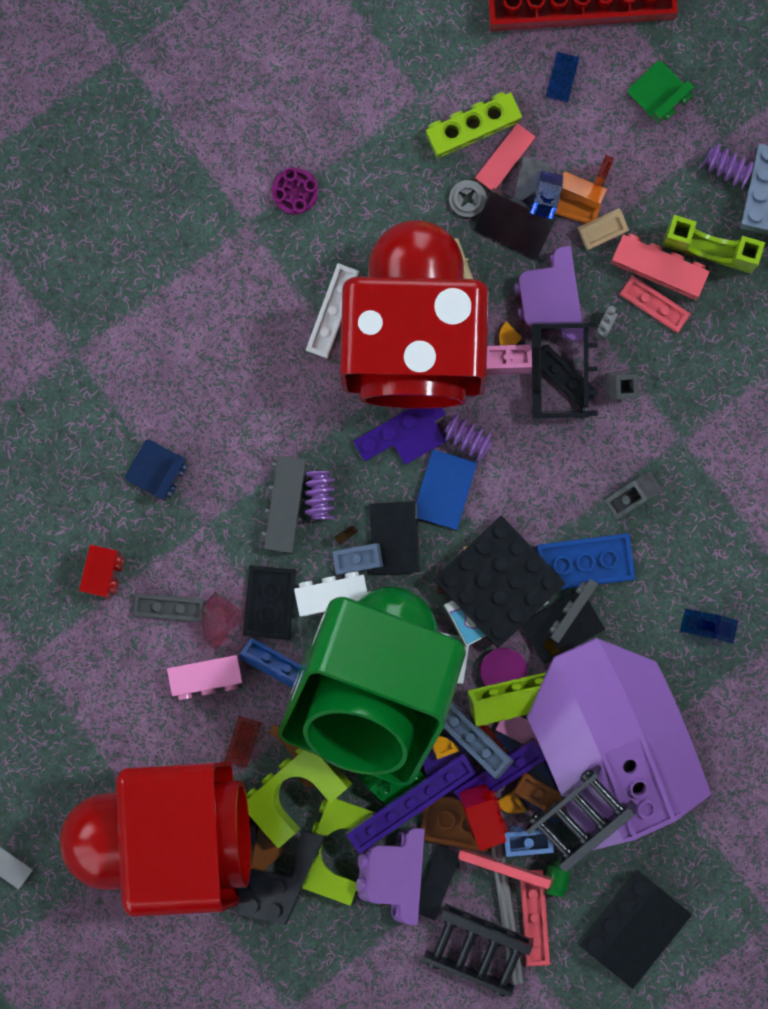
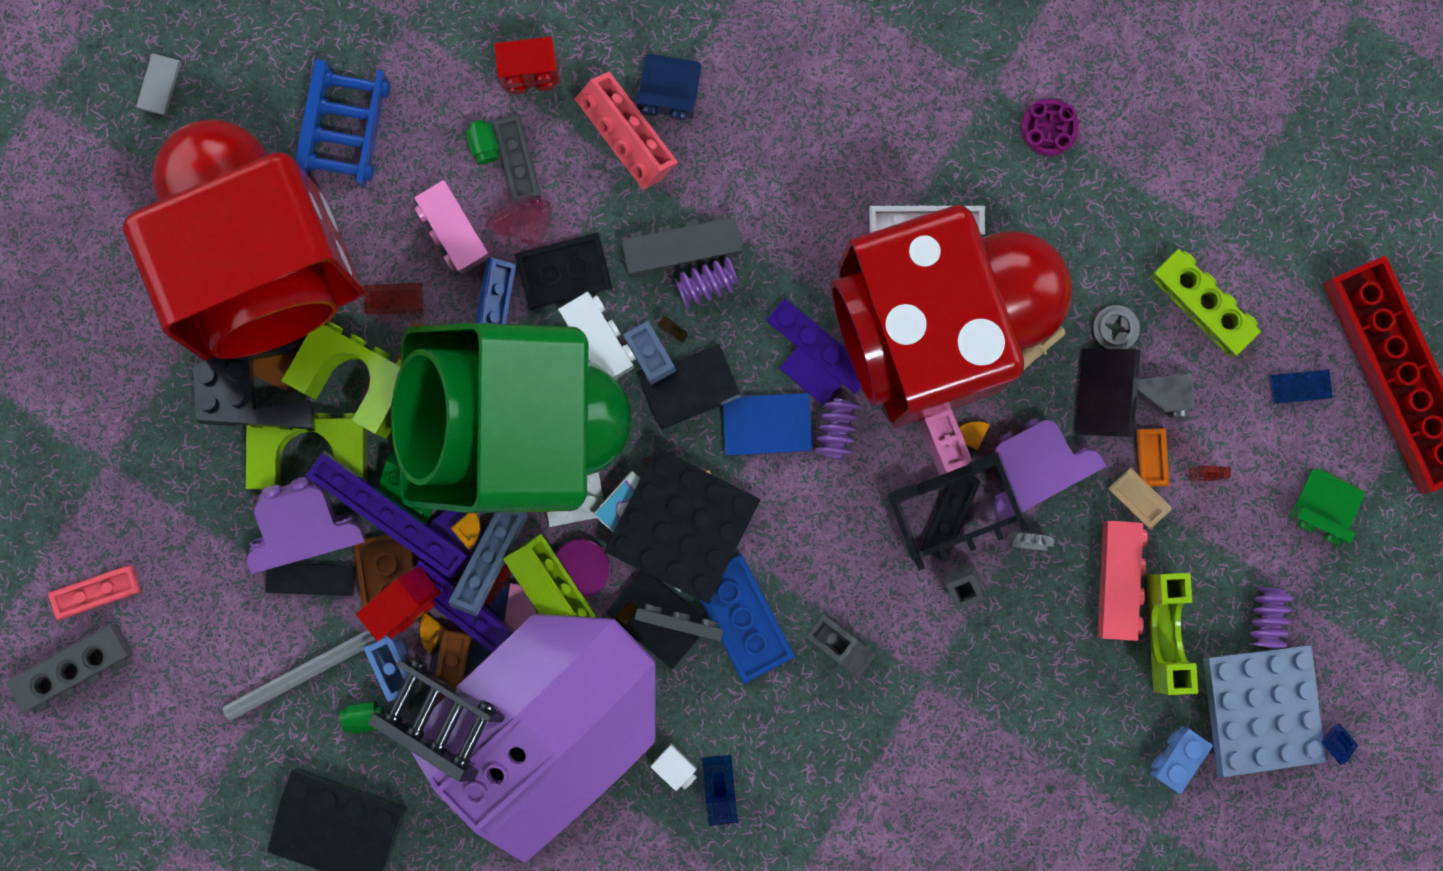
camera: 70 degrees right, 0 degrees up
black fence [423,903,534,997] -> none
coral tile [458,848,554,889] -> none
coral tile [475,123,536,191] -> none
coral tile [520,869,550,967] -> none
clear blue slope [530,170,563,219] -> none
orange tile [556,171,607,209] -> none
coral tile [619,275,691,334] -> none
none -> blue fence [295,59,390,188]
none -> green brick [465,120,500,165]
none -> coral brick [574,71,678,190]
none -> white brick [651,743,697,791]

